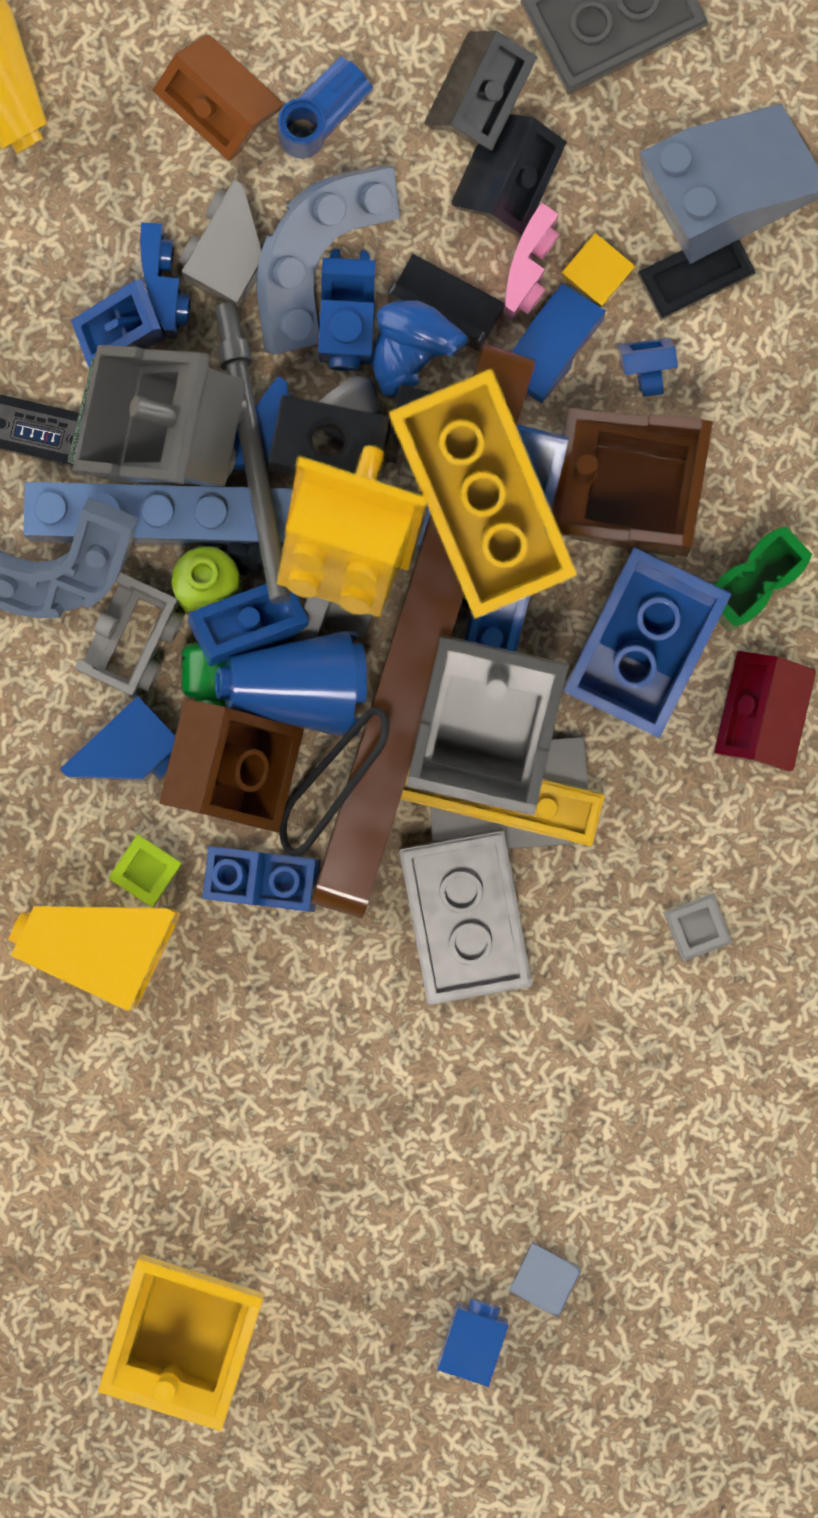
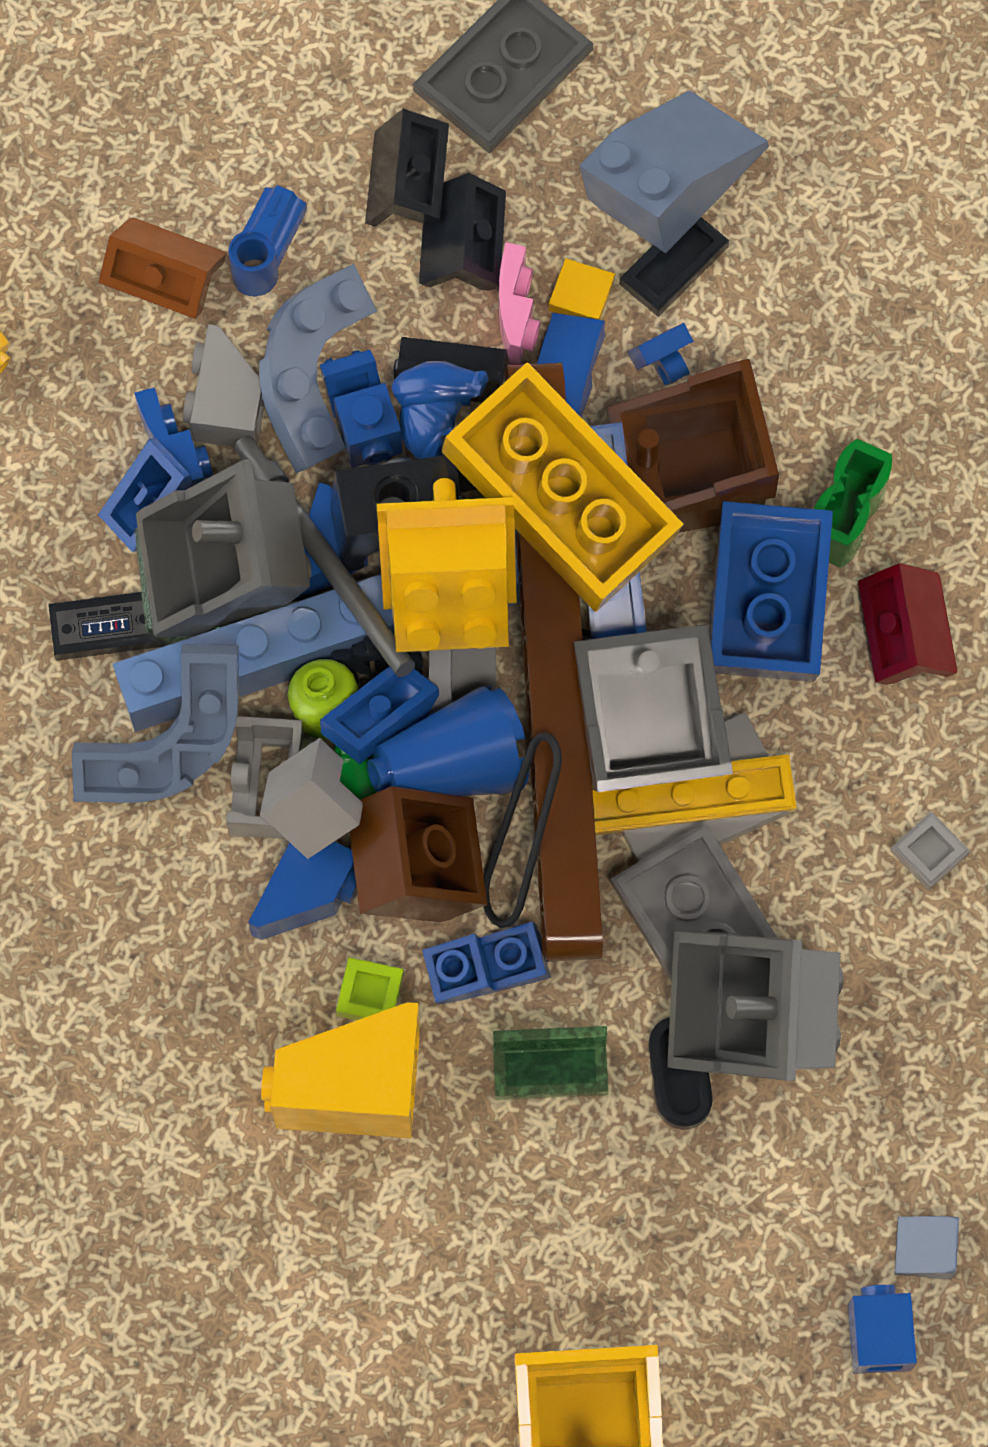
camera: 20 degrees left, 15 degrees down
none -> light grey piece [260,738,363,859]
none -> clear green panel [493,1026,609,1100]
none -> black tile [648,1017,713,1130]
none -> dark grey piece [667,931,843,1081]

